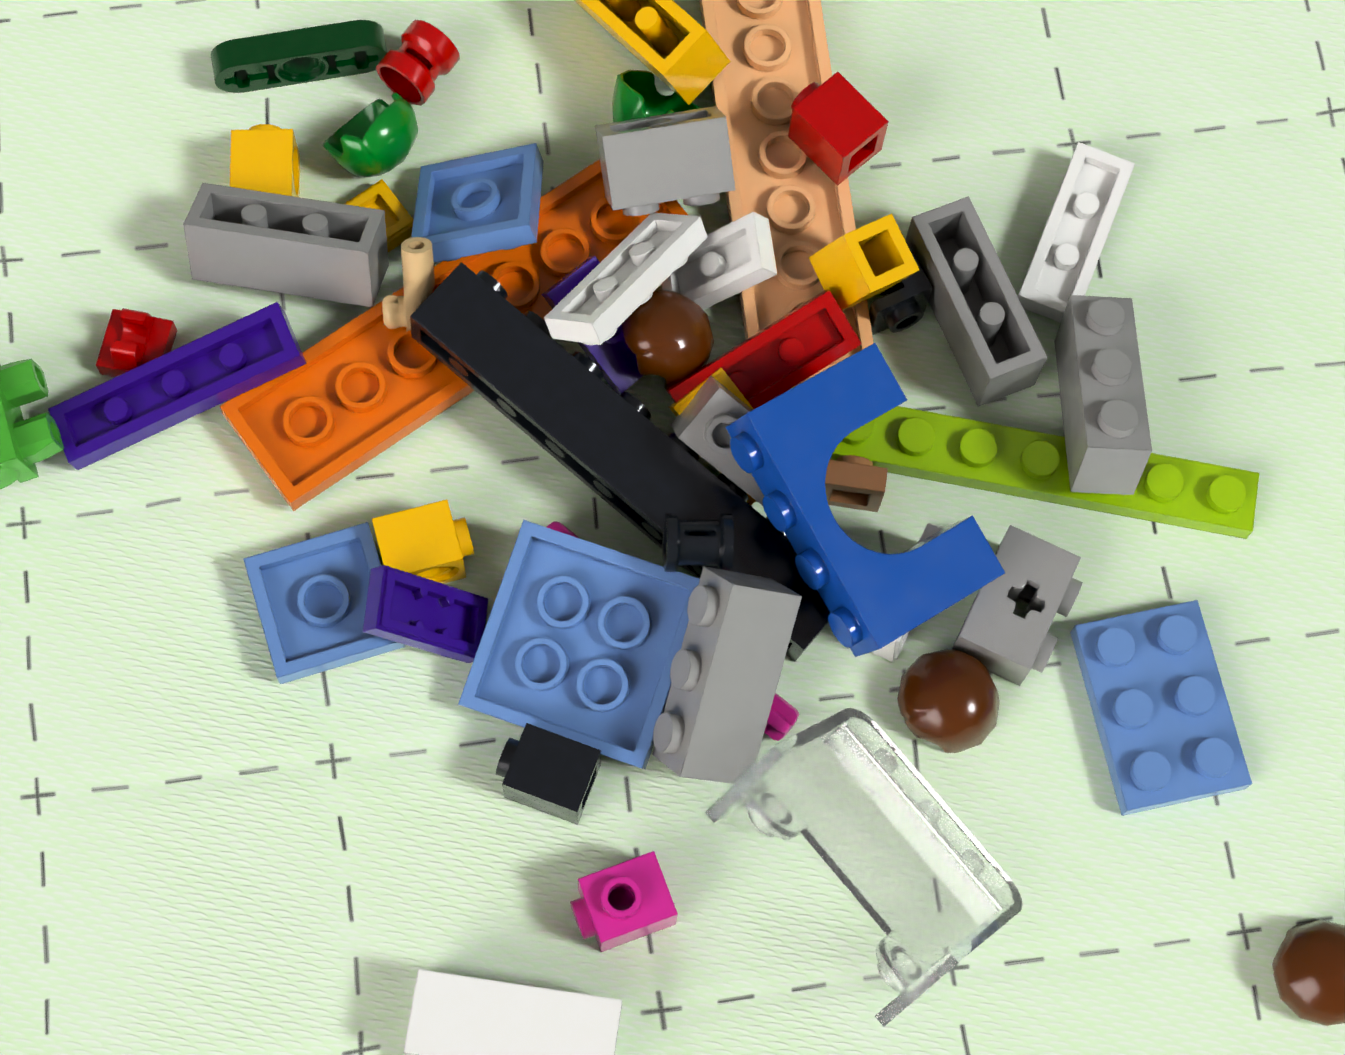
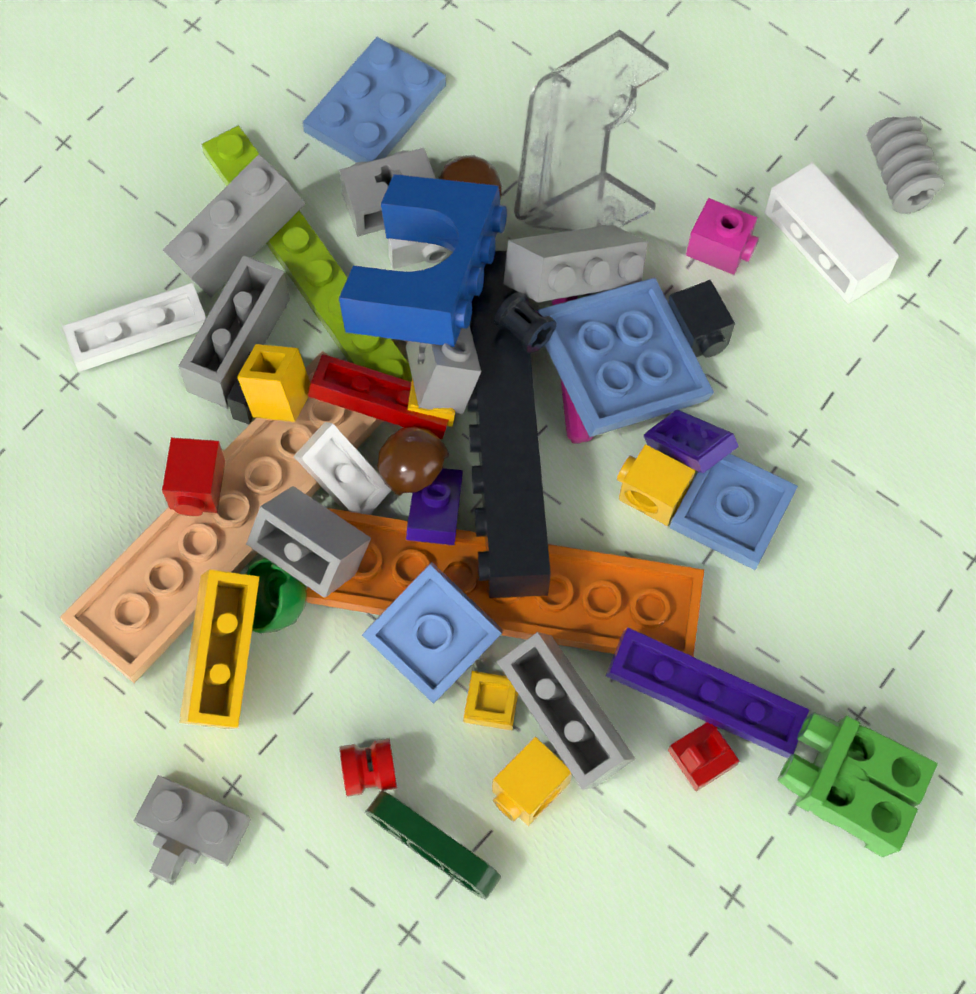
camera: 130 degrees left, 5 degrees down
green hair [322,93,418,177] -> none
tan arm [382,237,435,331] -> none
white plate [544,212,707,345] -> none

